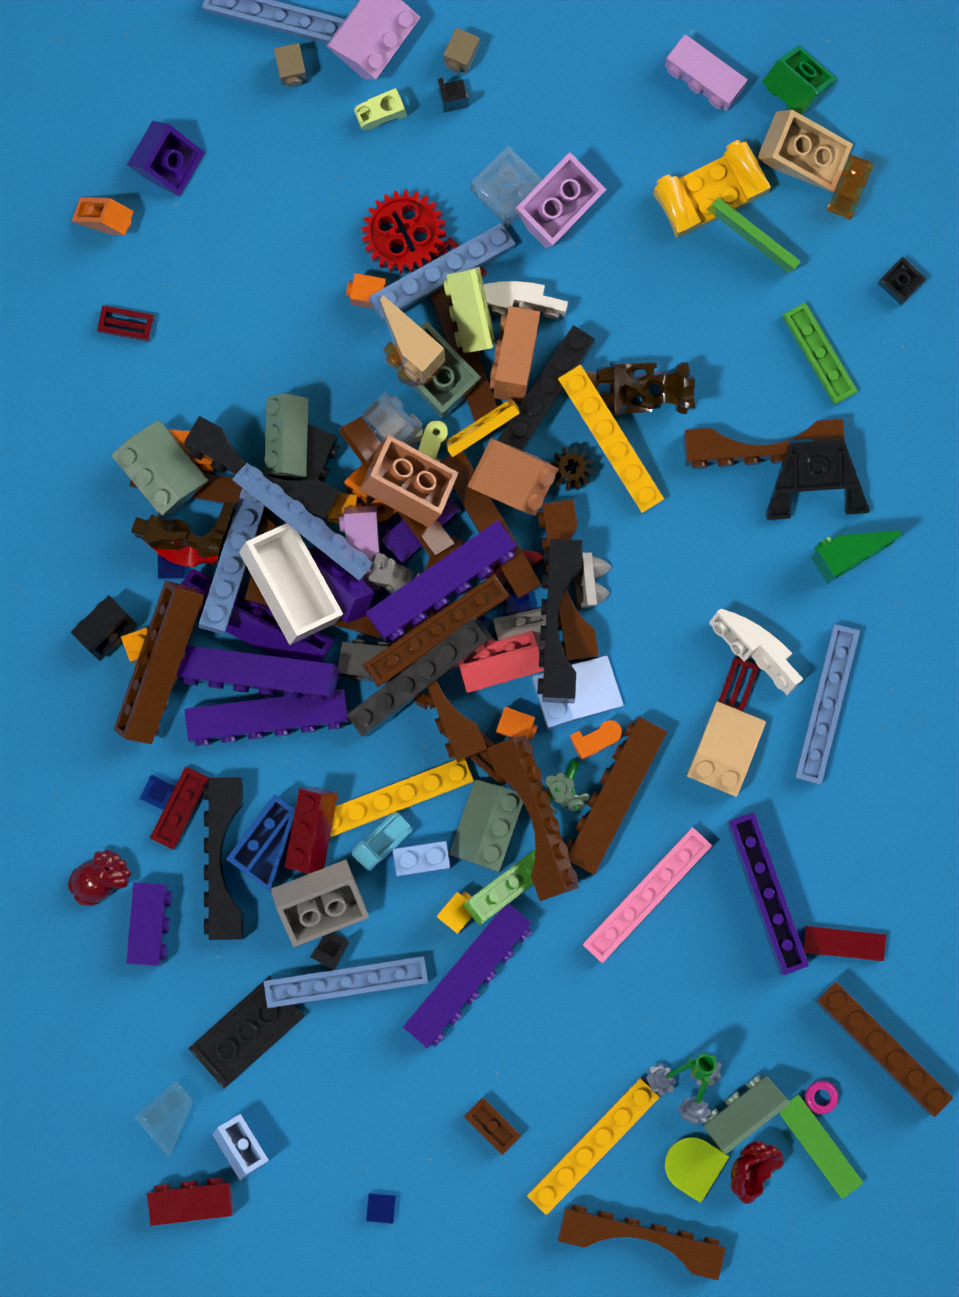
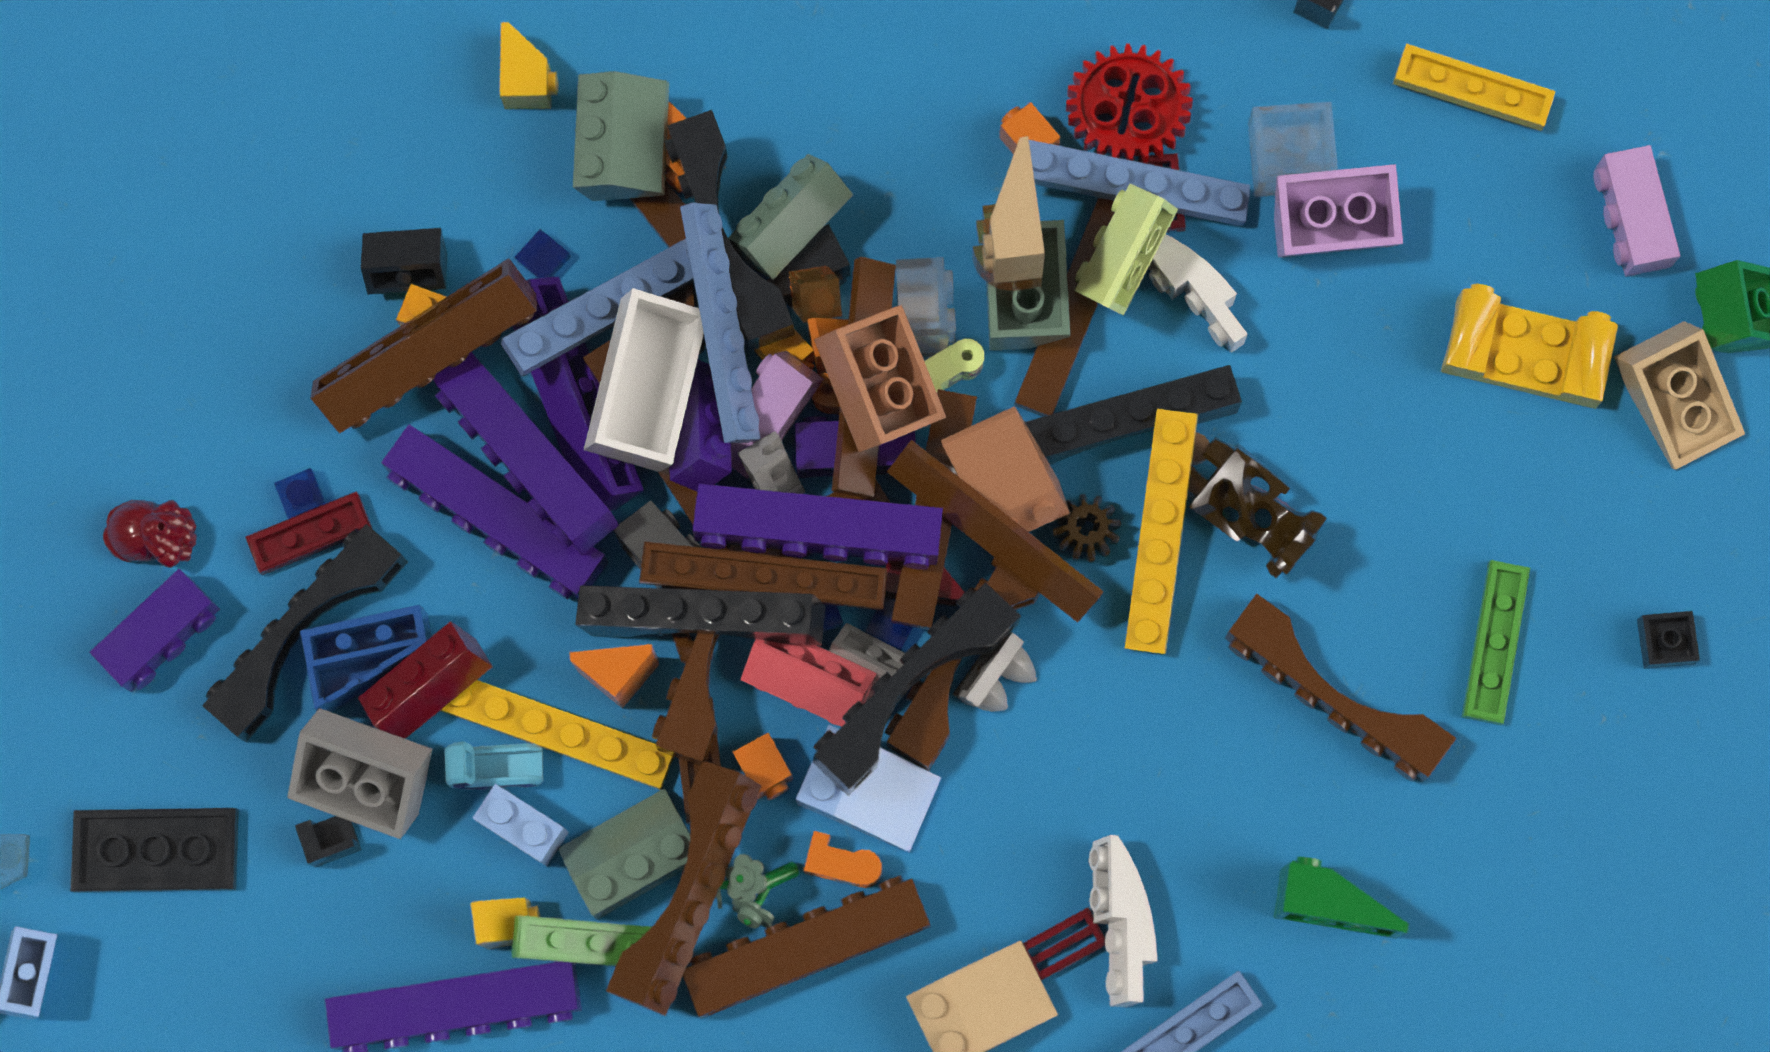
camera: 45 degrees right, 5 degrees down
dark brown hips [131,501,235,567] -> none
medium blue plate [264,956,428,1009] -> none
yellow tile [447,398,520,457] -> none
nougat brick [490,306,540,403] -> none
bright green tile [707,198,800,273] -> none
black wing [766,436,870,520] -> none
clear orange brick [826,154,874,220] -> none
none -> yellow slope [500,22,558,109]
none -> orange slope [569,644,659,709]
none -> clear orange brick [789,266,842,323]
none -> reddish brown tile [887,440,1104,623]
none -> yellow plate [1393,44,1556,131]

